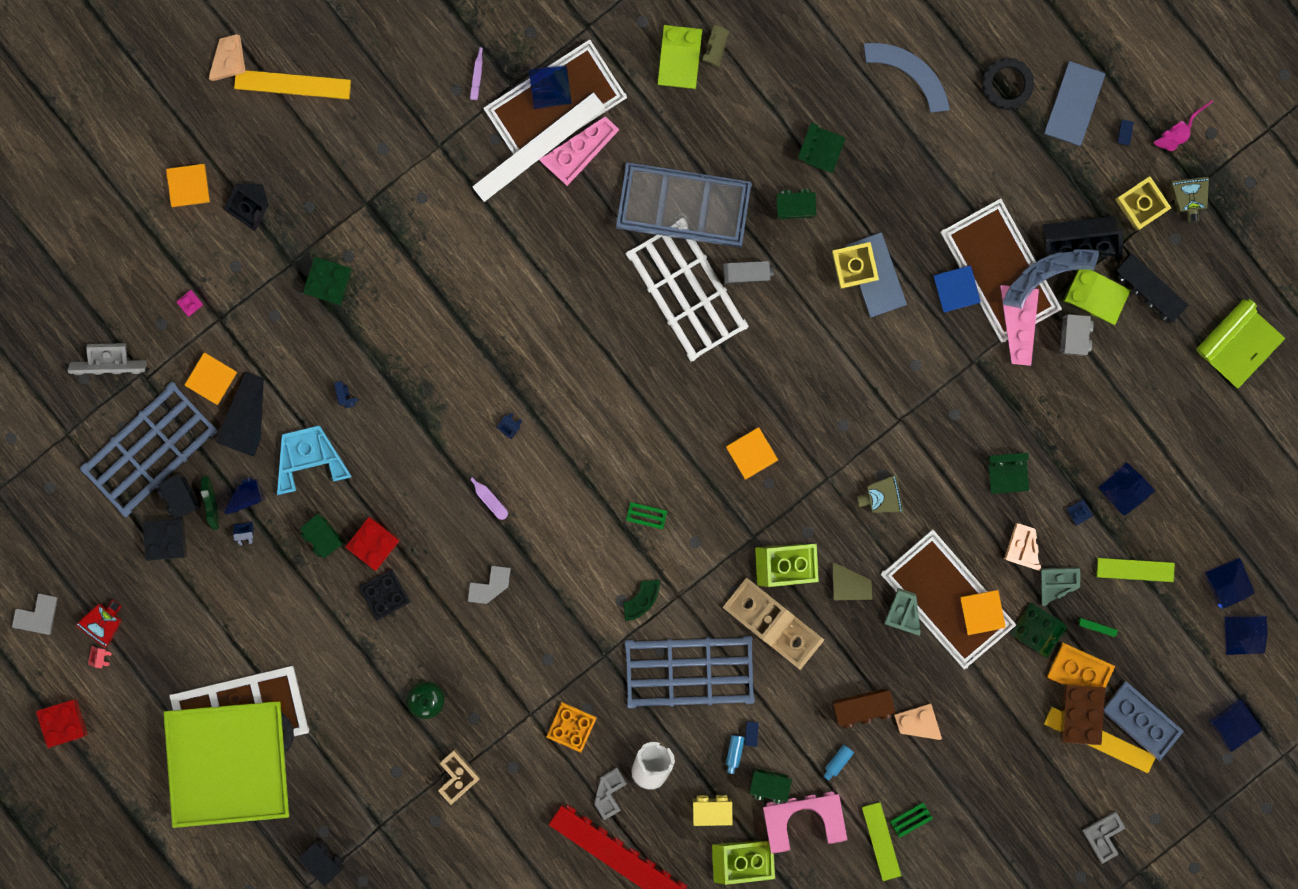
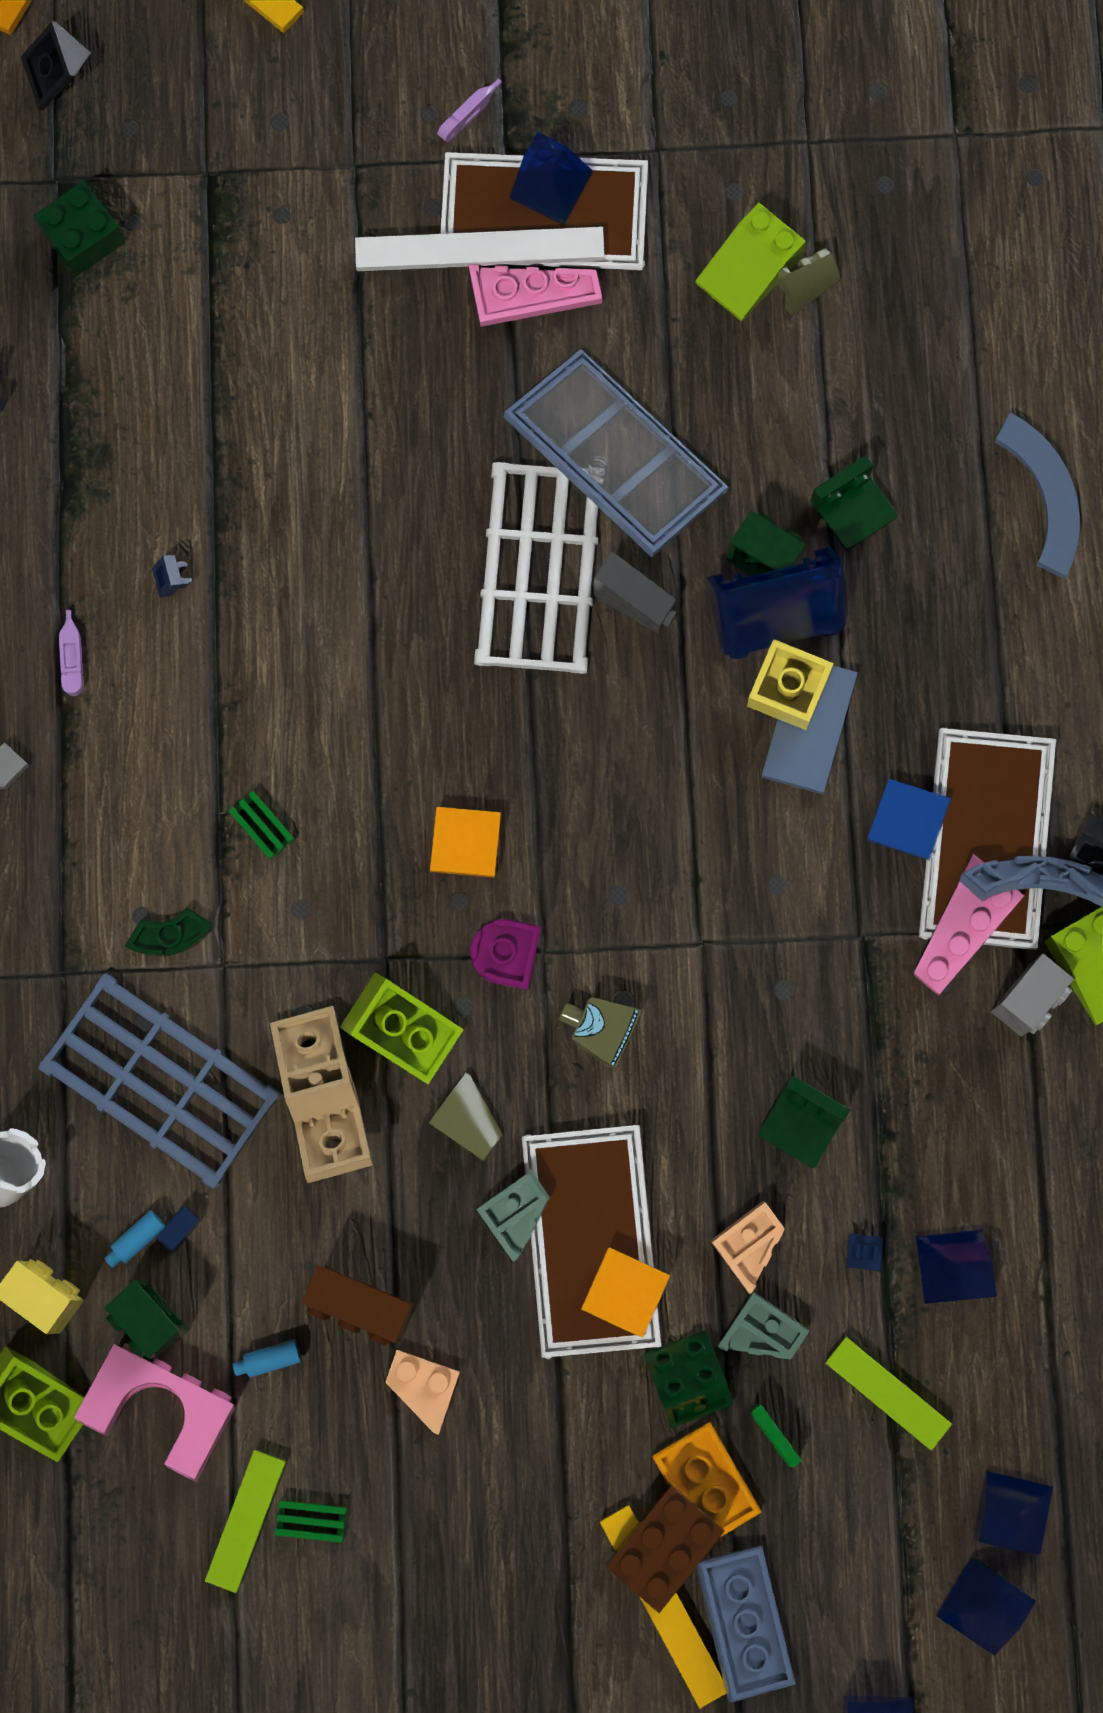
camera: 40 degrees right, 10 degrees down
none -> magenta tile [470,919,541,991]
none -> clear blue windscreen [706,547,846,659]

